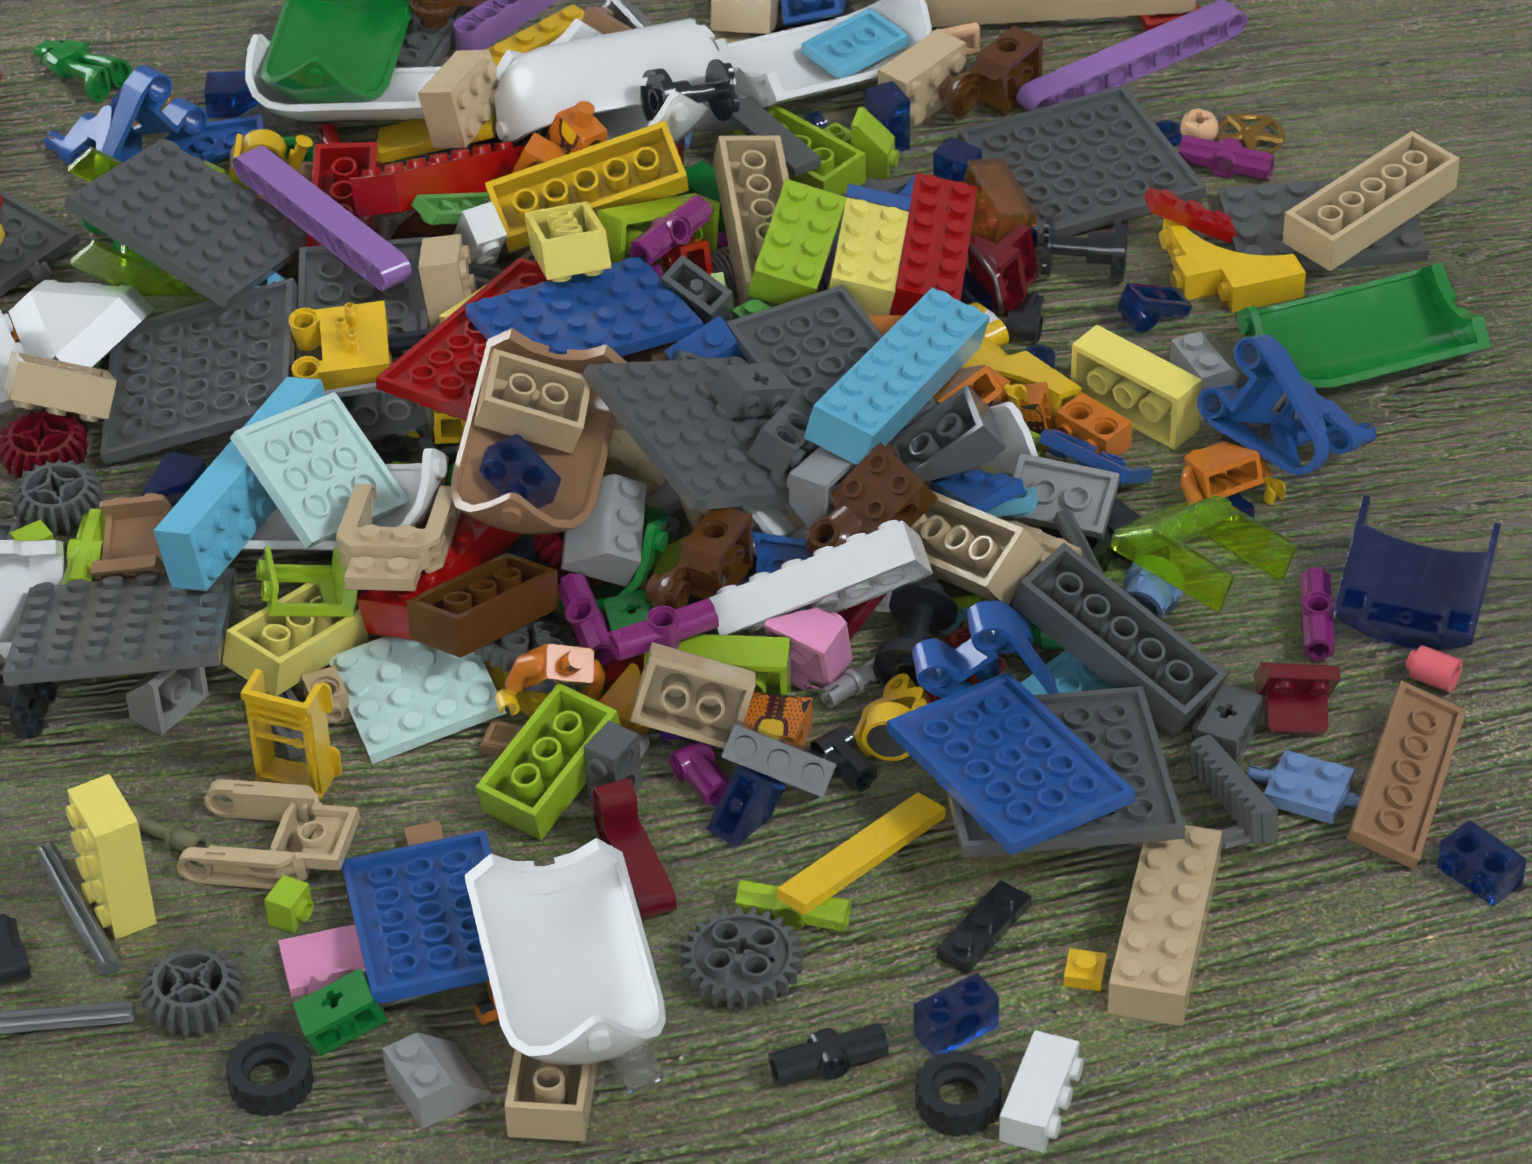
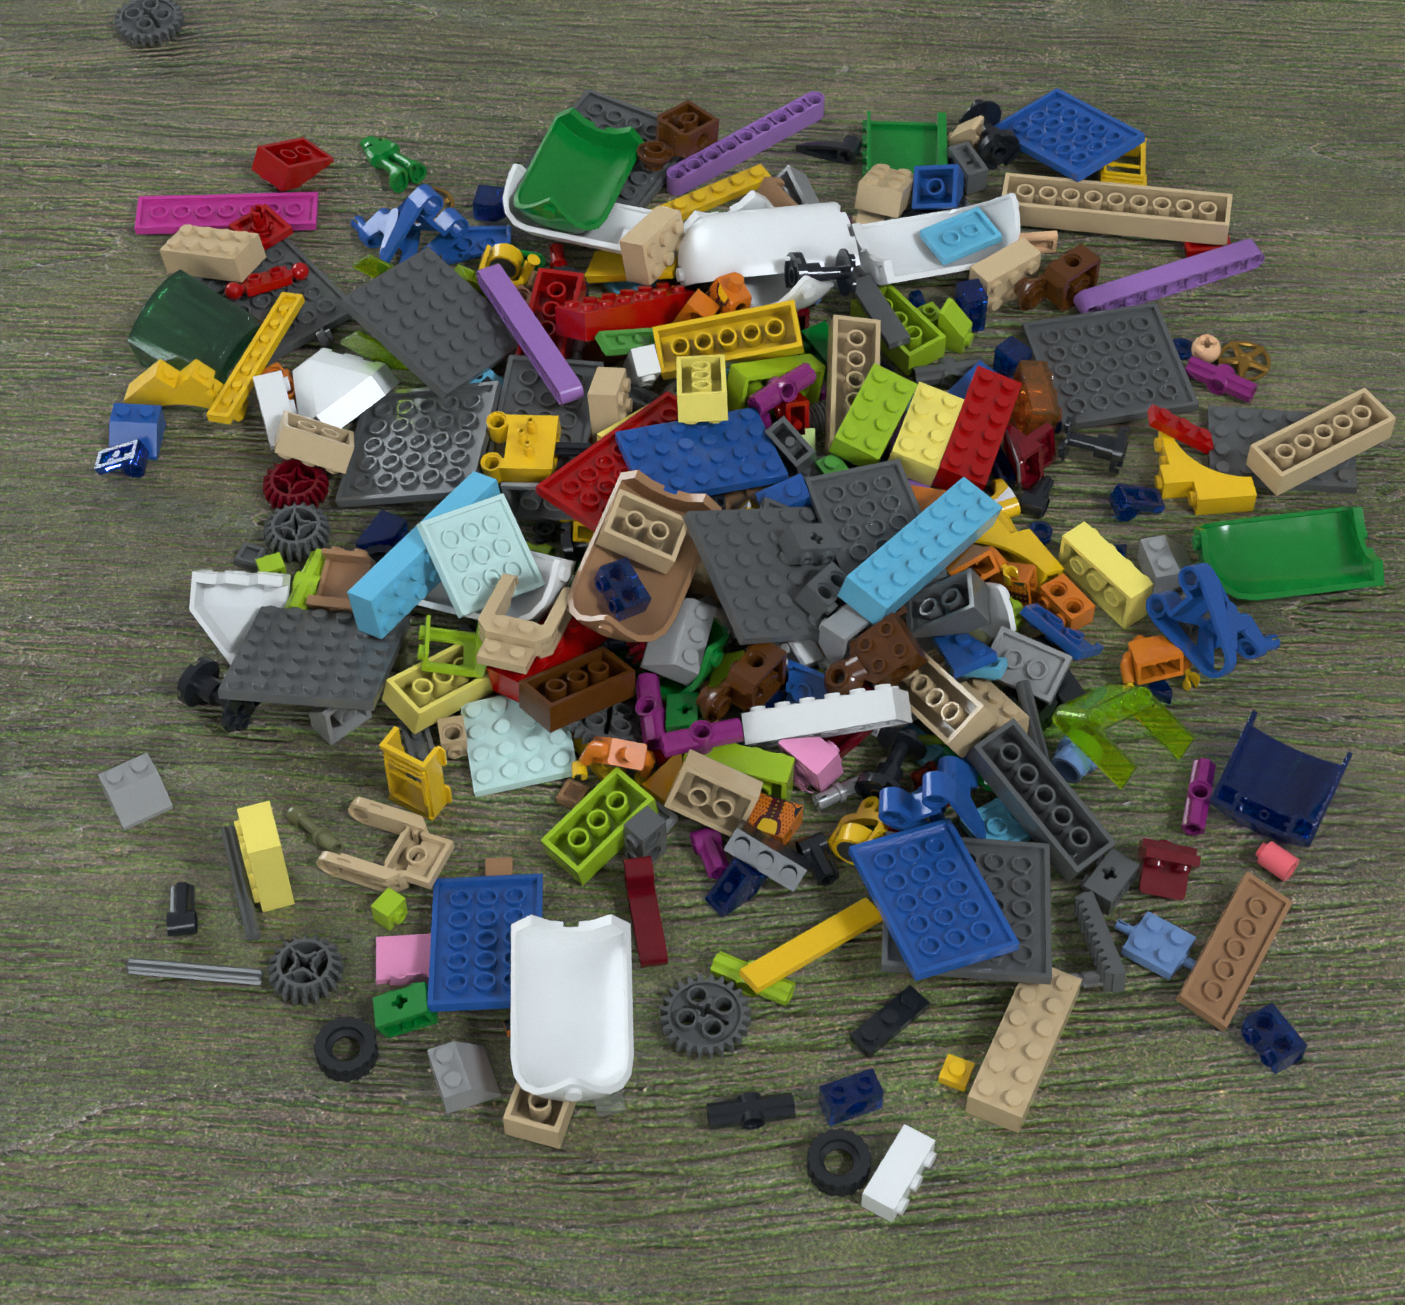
camera: 10 degrees right, 10 degrees up
blue wing [844,184,912,210] -> none

